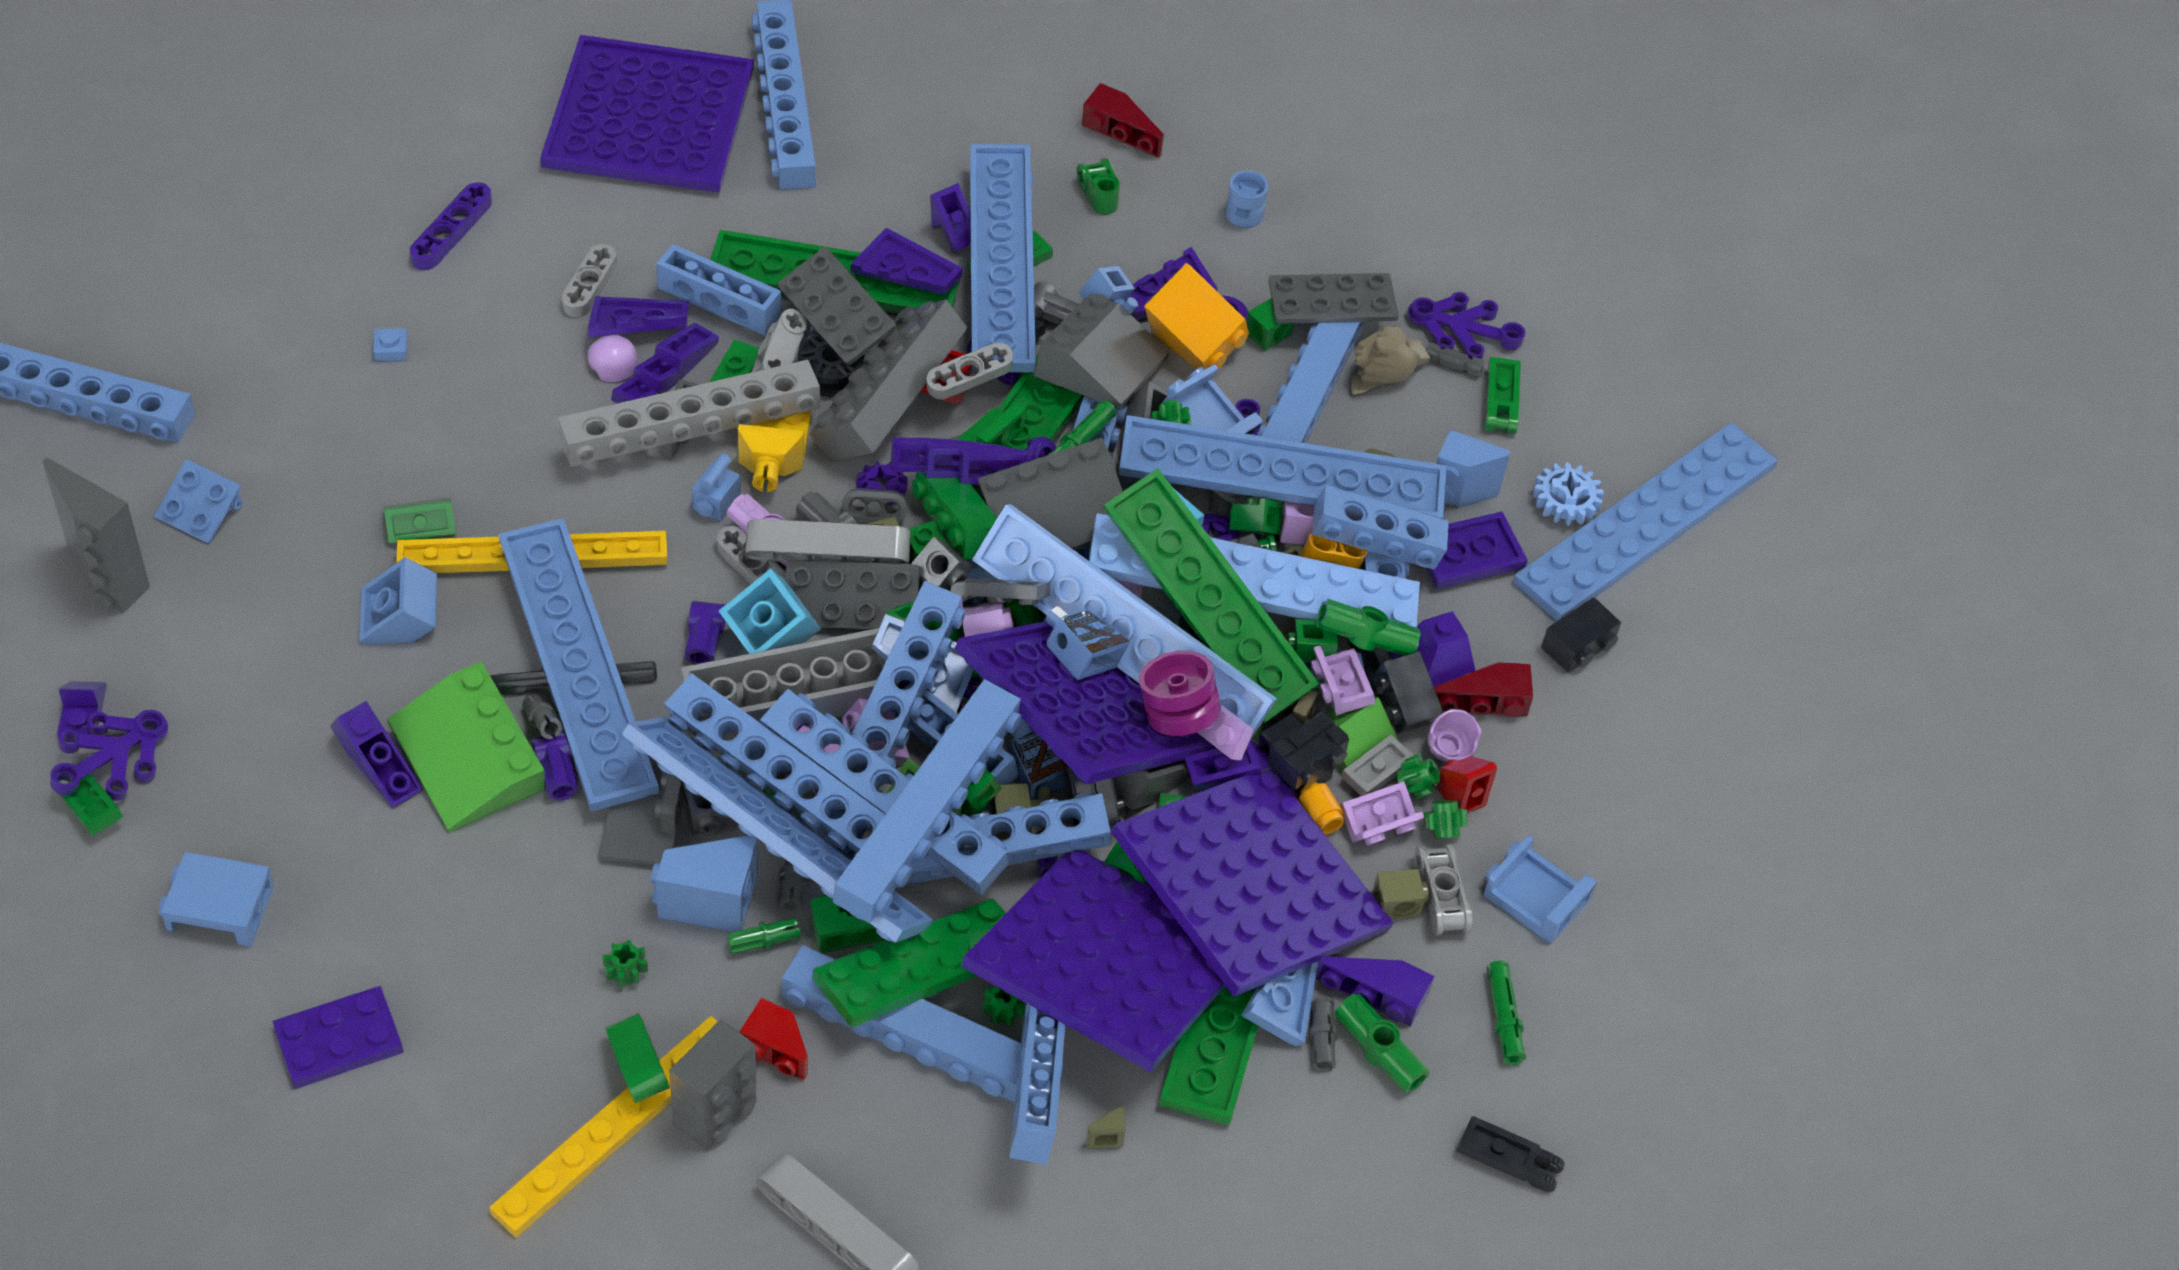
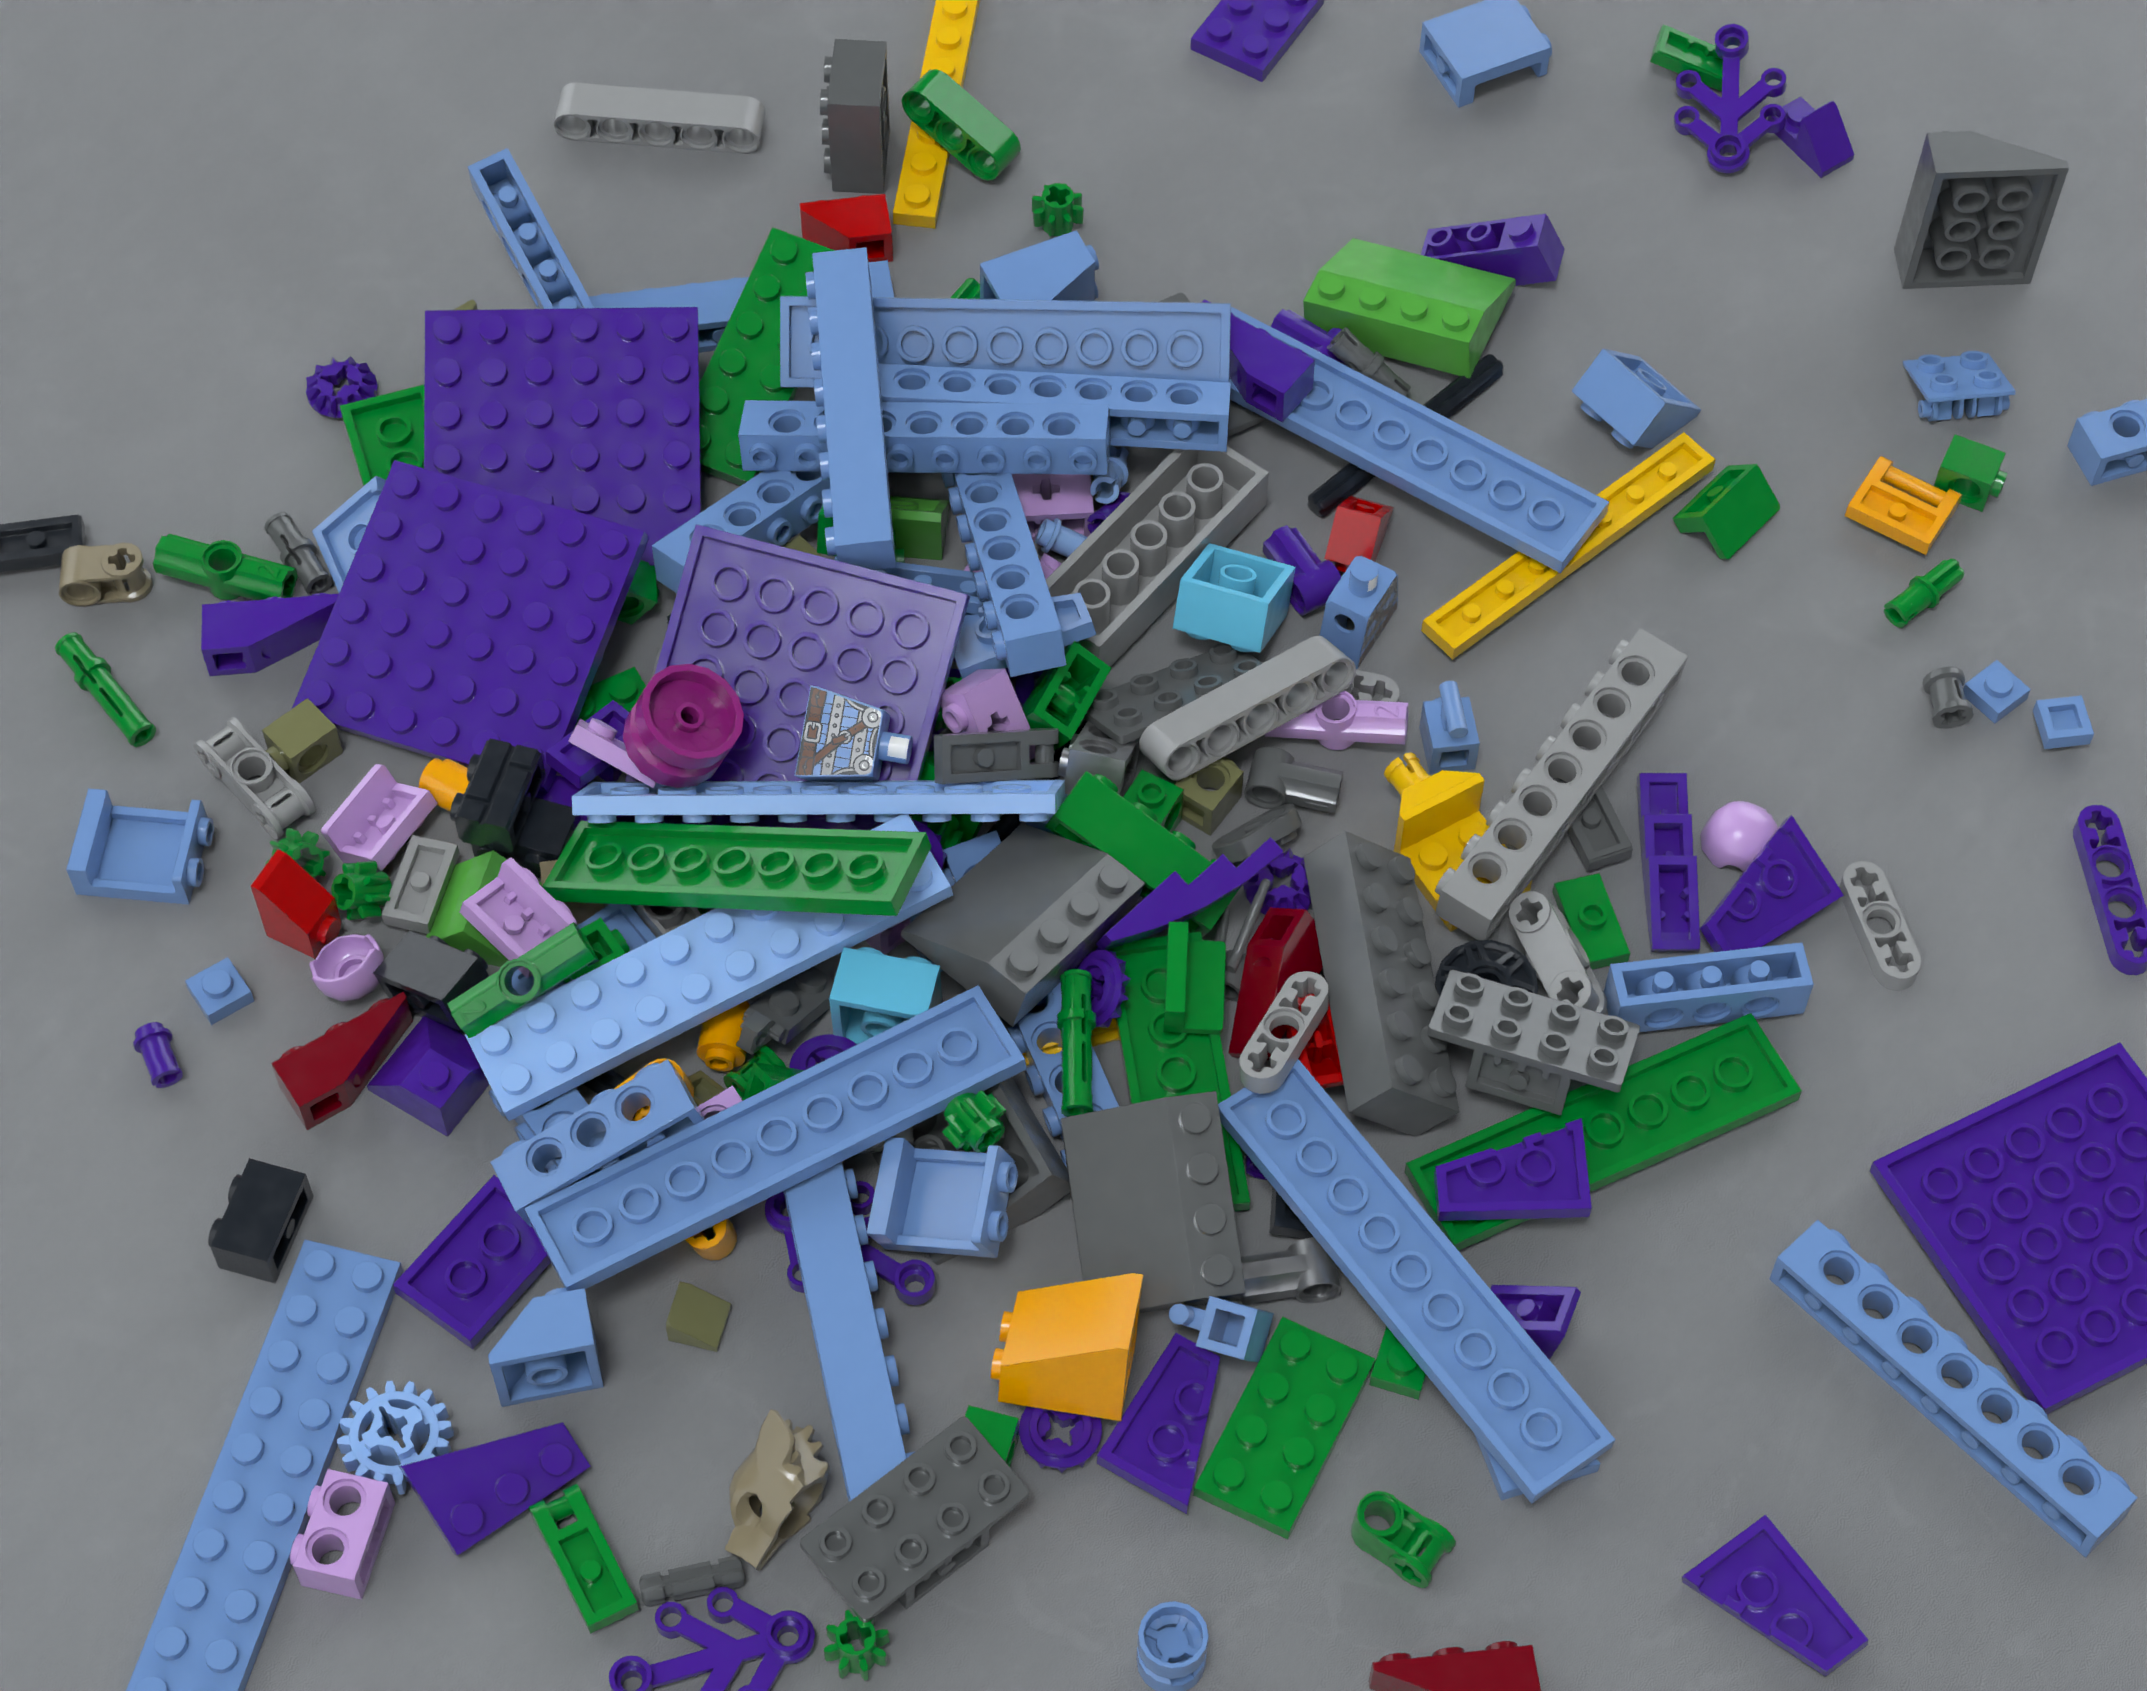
camera: 150 degrees right, 5 degrees up
none -> dark tan piece [59,542,153,607]
none -> dark purple pin [133,1022,183,1088]
none -> medium blue plate [185,957,254,1025]
none -> lavender brick [290,1469,395,1600]
none -> dark purple gear [306,356,378,418]
none -> dark purple wing [399,1422,591,1556]
none -> green gear [824,1610,890,1681]
none -> green plate [1193,1316,1376,1540]
none -> dark purple slope [1202,299,1315,423]
none -> dark red slope [1228,907,1323,1060]
none -> medium blue torso [1319,556,1398,669]
none -> red slope [1324,496,1394,572]
none -> dark purple wing [1682,1514,1869,1677]
none -> light orange plate [1845,456,1962,555]
none -> green axle [1884,558,1965,628]
none -> dark grey bush [1922,667,1974,729]
none -> green brick [1934,434,2008,512]
none -> medium blue plate [2033,695,2094,749]

